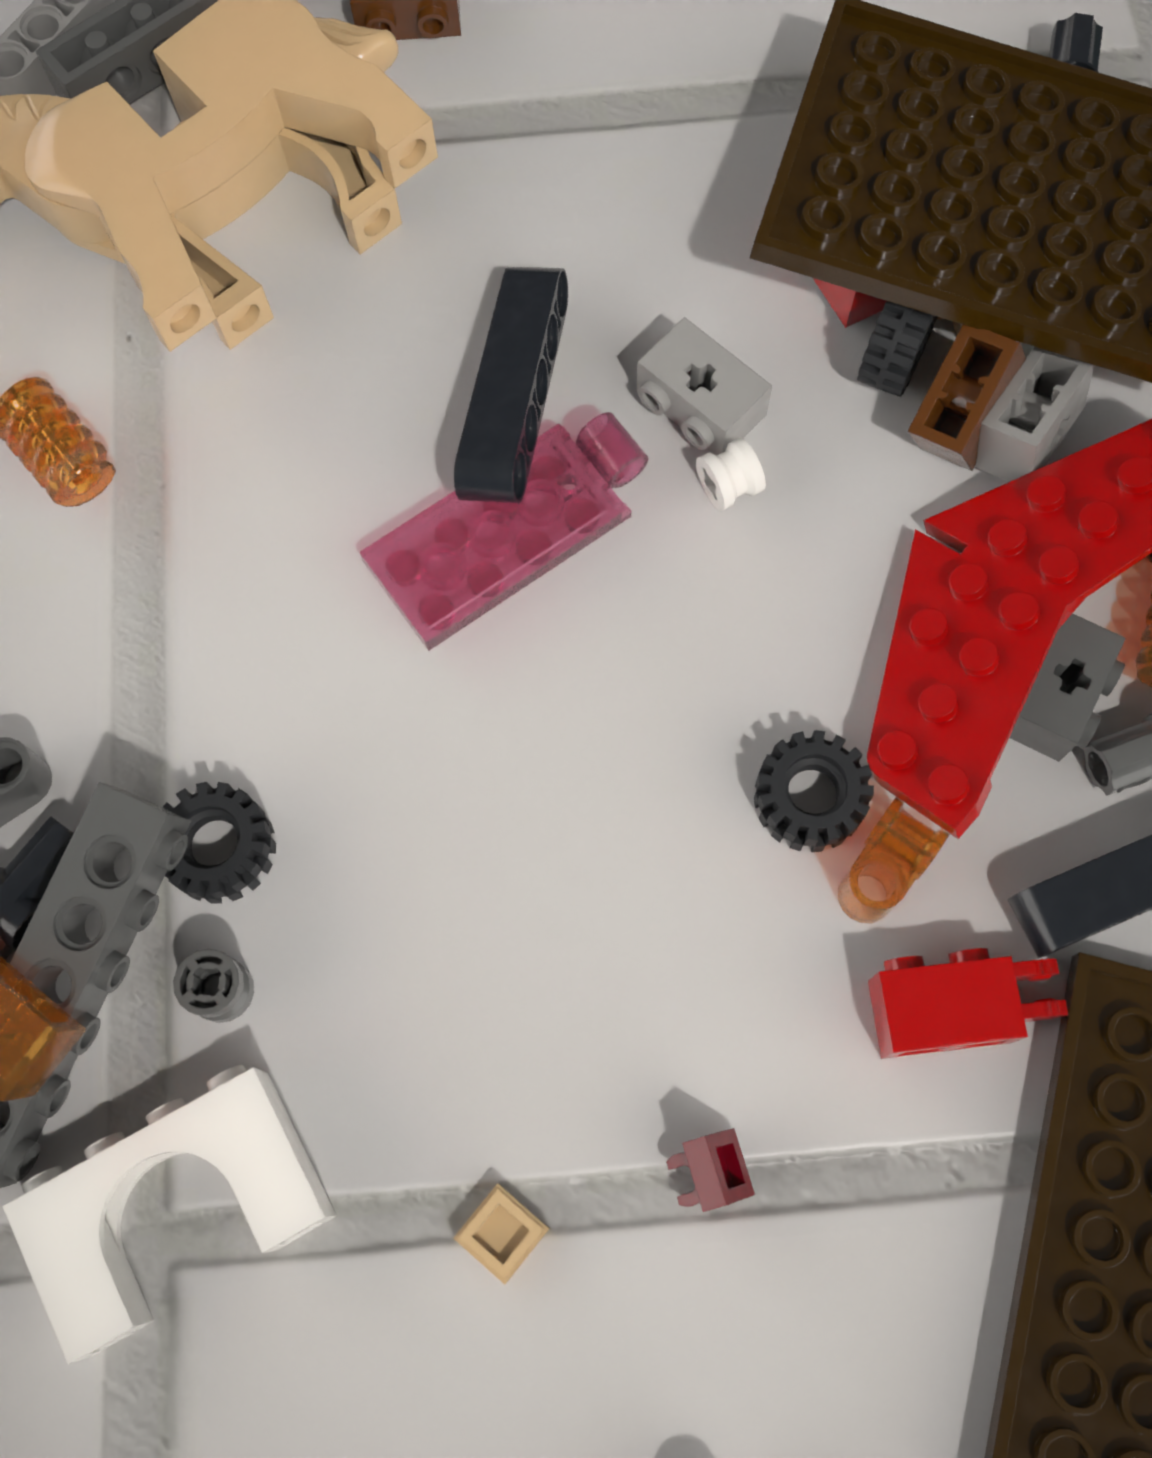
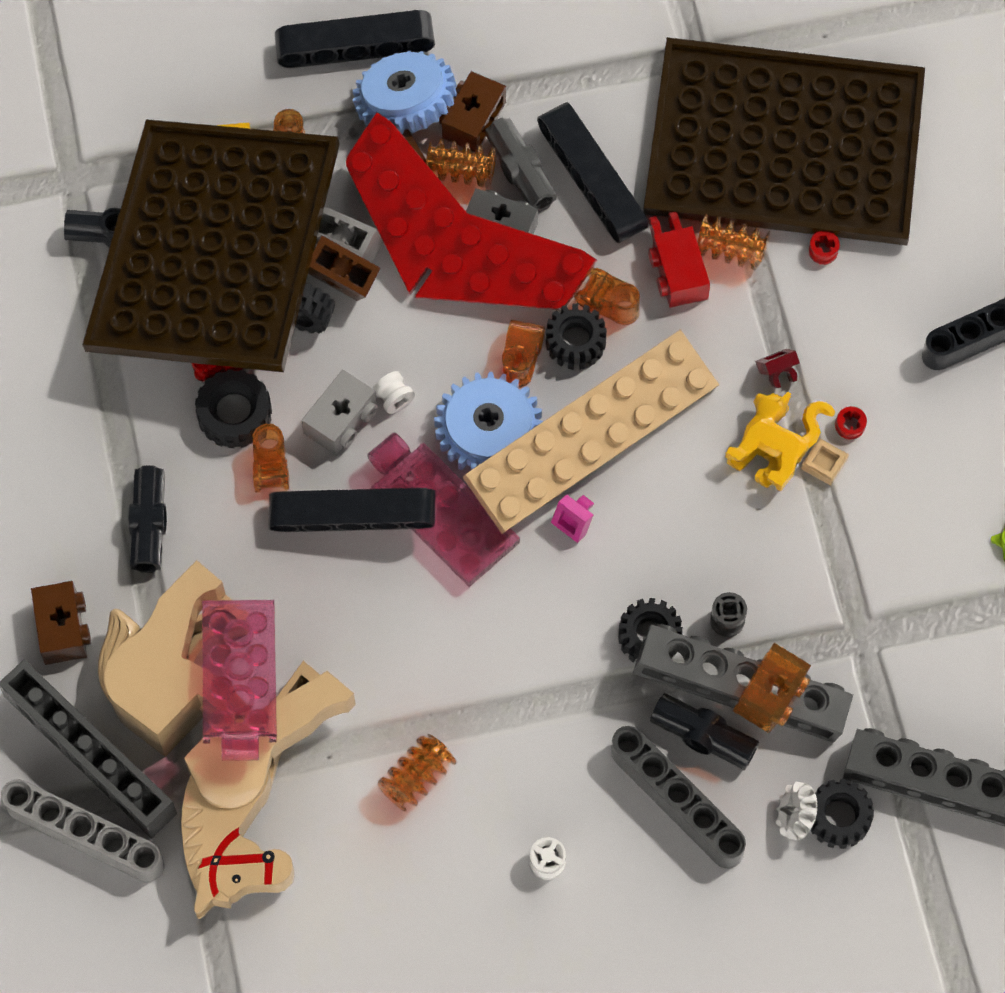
camera: 100 degrees left, 5 degrees down
white arch [2,1065,337,1364] -> none
none -> black piece [128,465,167,573]
none -> black tyre [195,369,272,449]
none -> clear pink hinge [202,600,277,761]
none -> clear orange piece [253,423,290,493]
none -> light blue gear [434,372,543,470]
none -> tan plate [463,329,719,534]
none -> clear orange piece [502,320,545,388]
none -> dark pink tile [551,495,594,543]
none -> clear orange piece [697,214,770,271]
none -> yellow animal [725,392,835,491]
none -> red bush [809,231,840,265]
none -> red bush [835,406,867,440]

